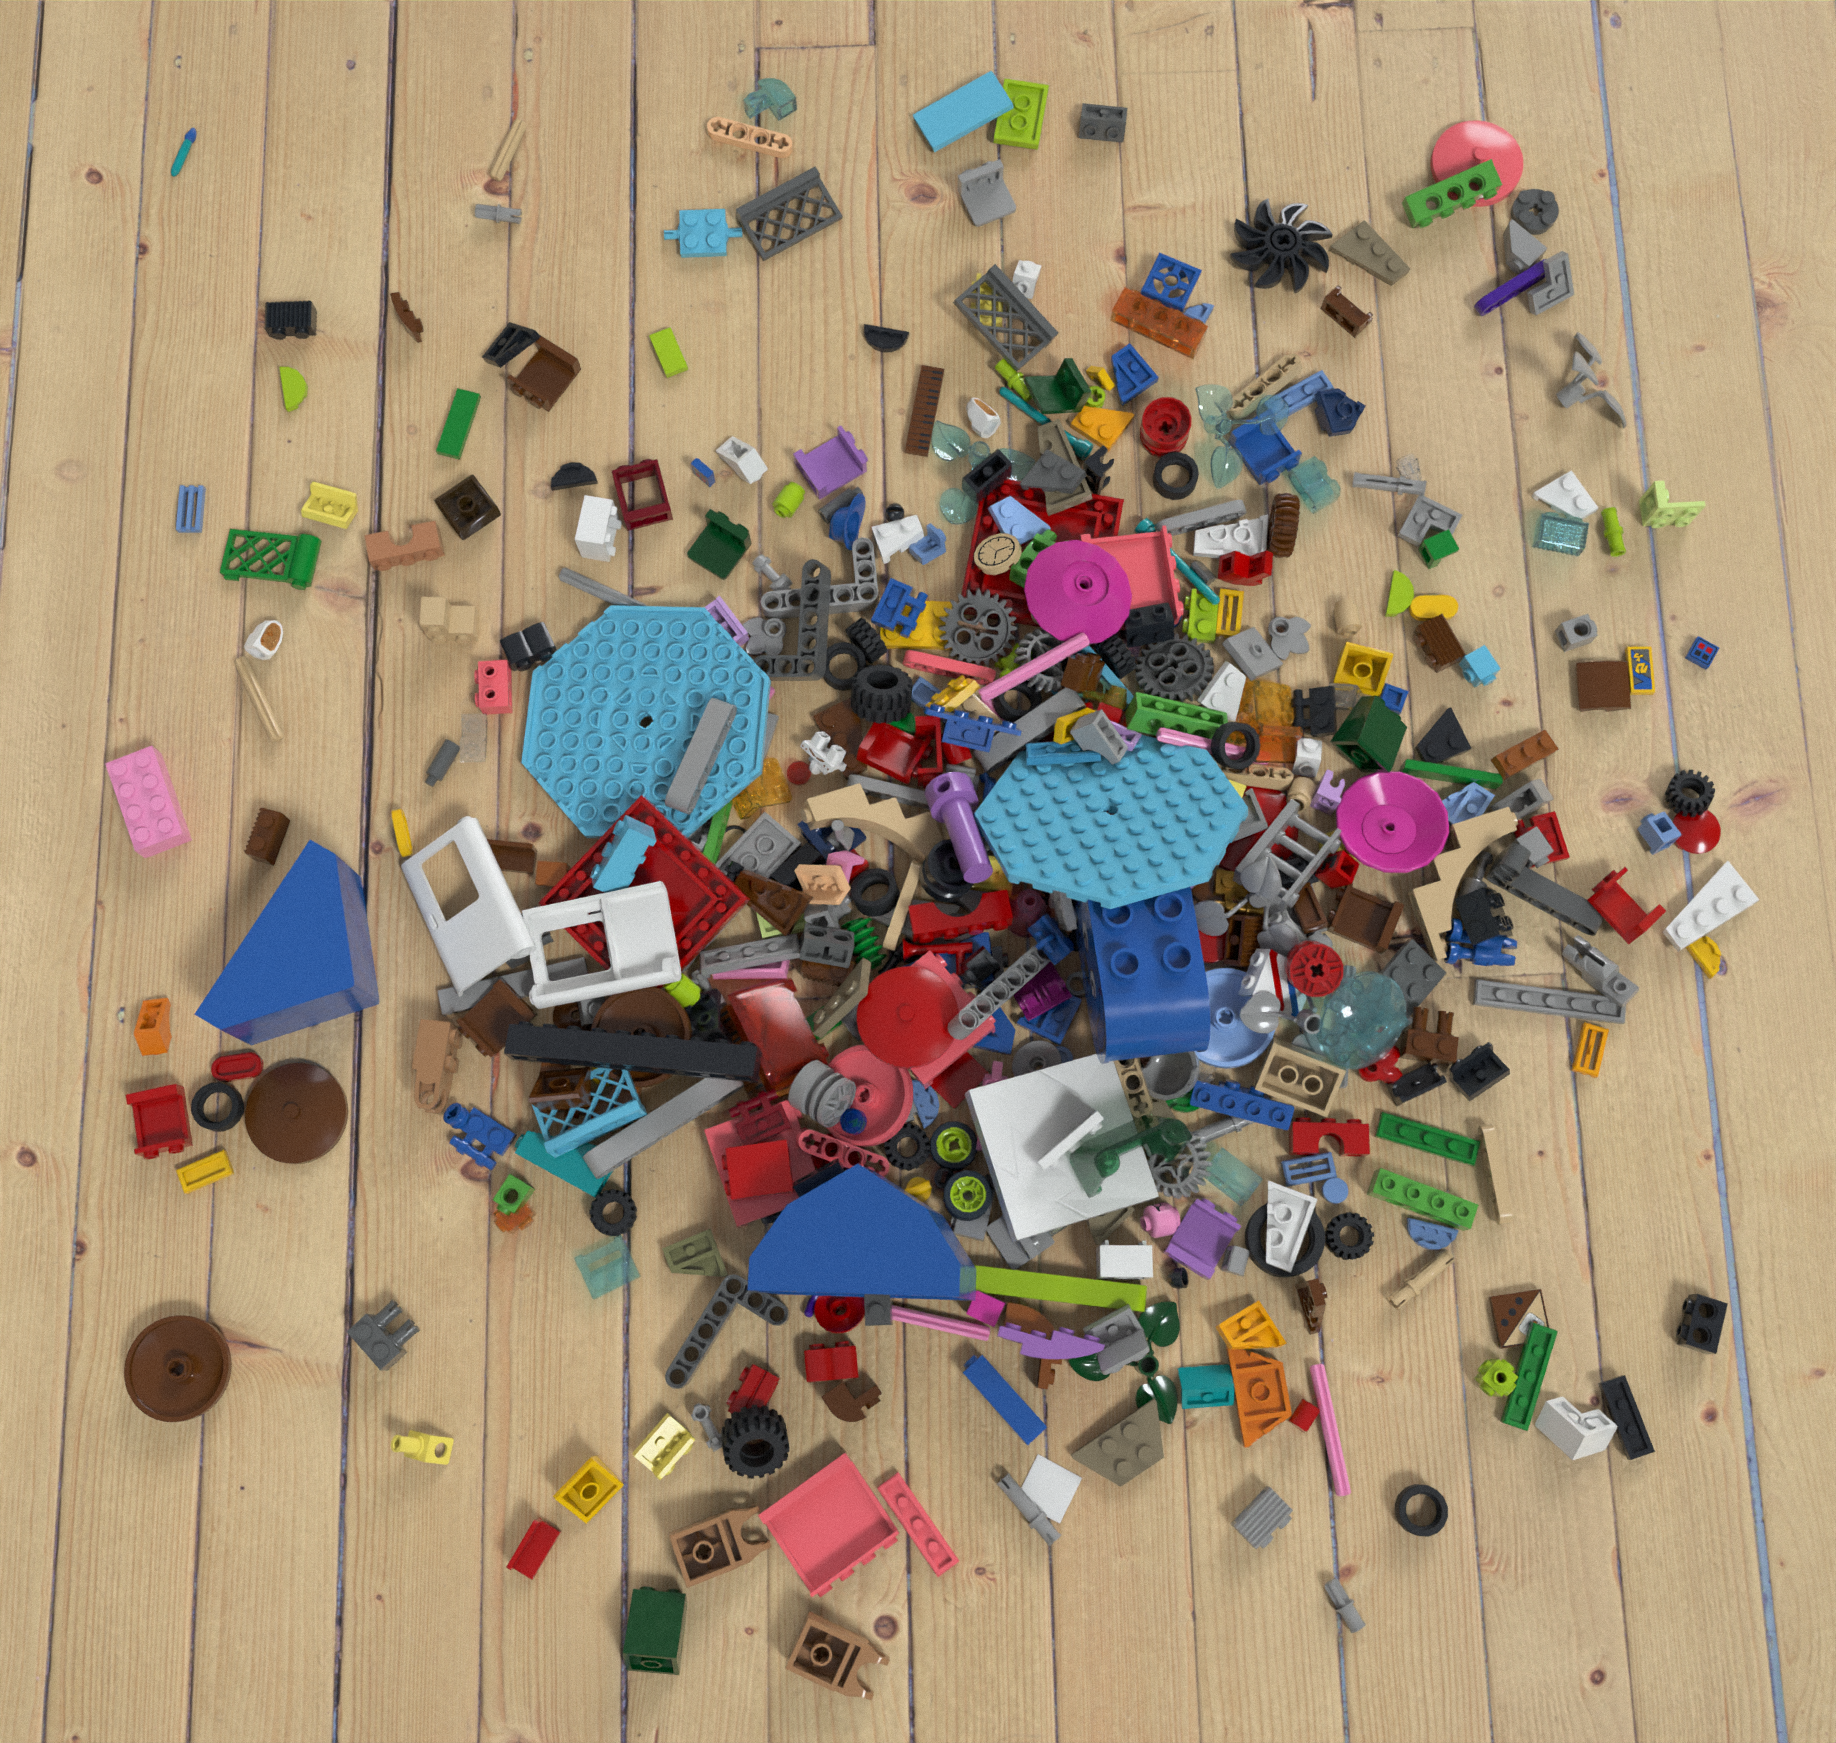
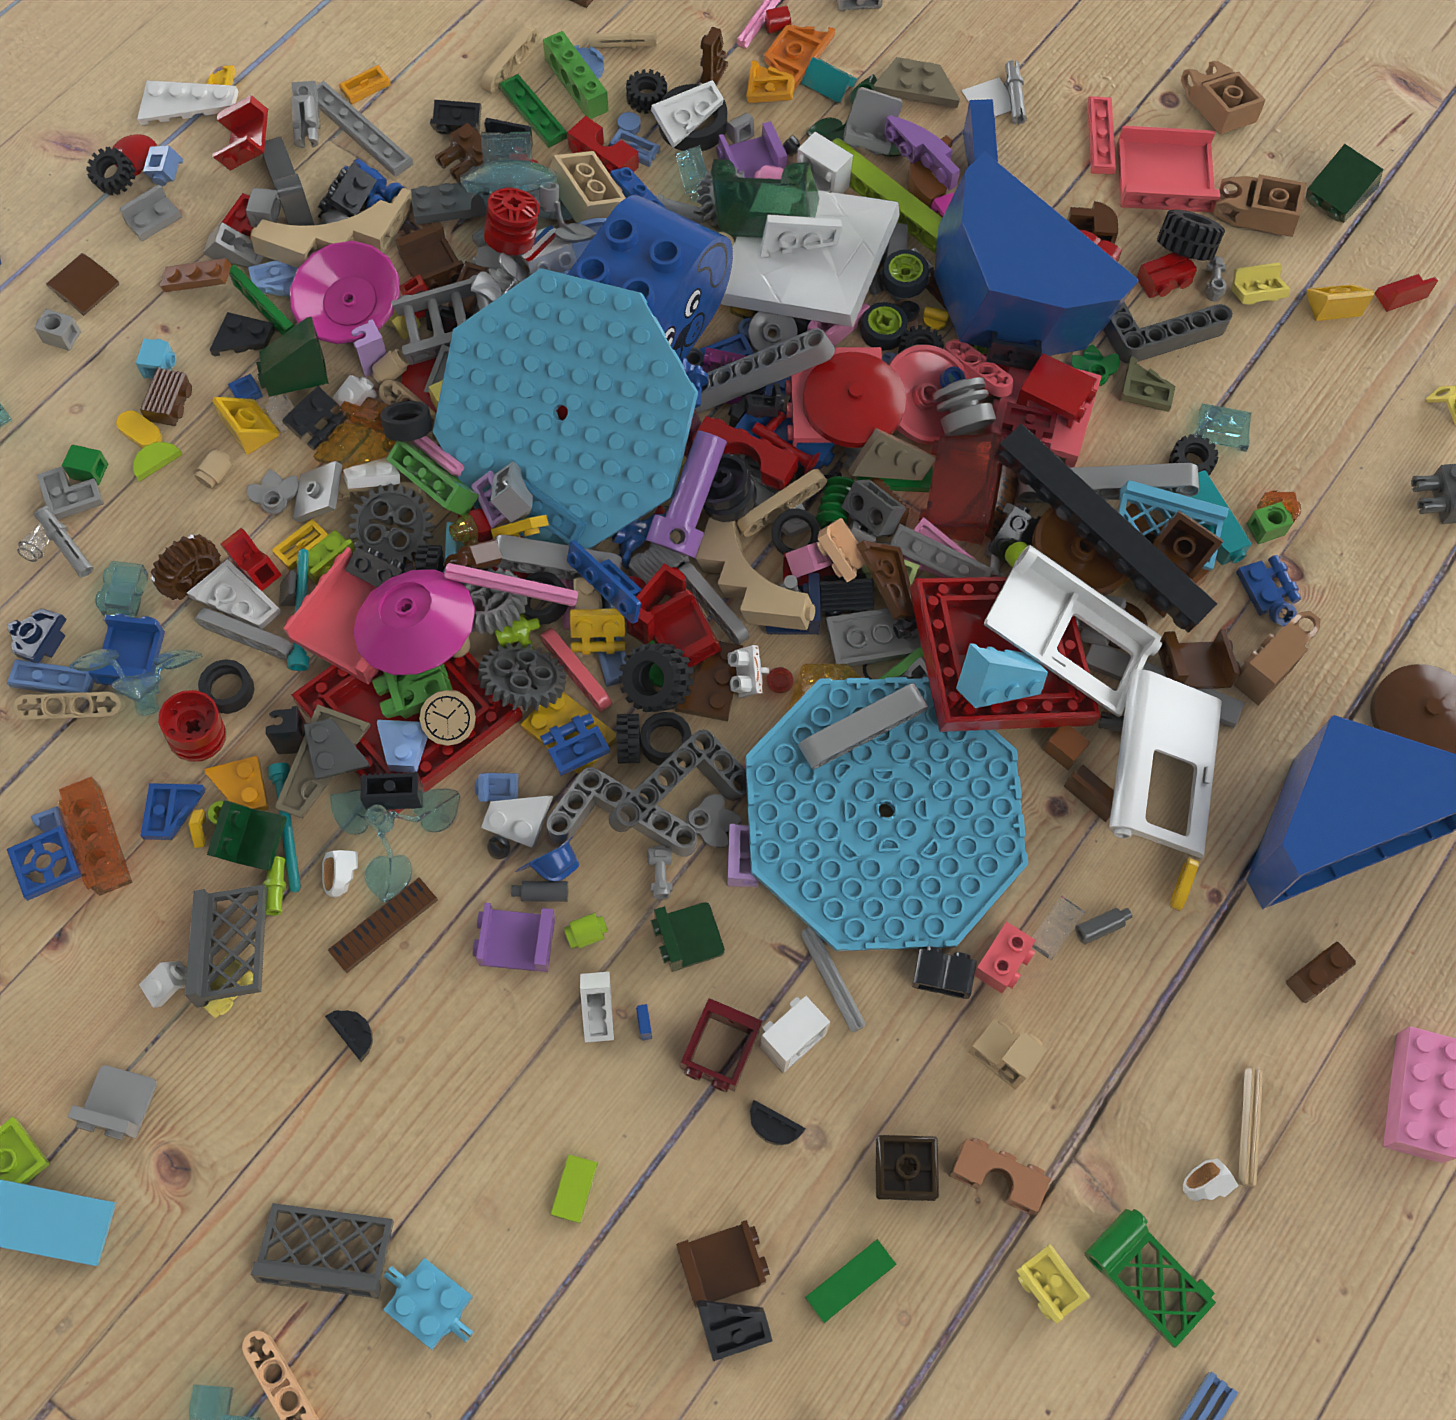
camera: 145 degrees left, 10 degrees down
tile [1625,646,1655,695] -> none
none -> light grey bracket [119,185,182,241]
none -> green plate [1071,344,1120,386]

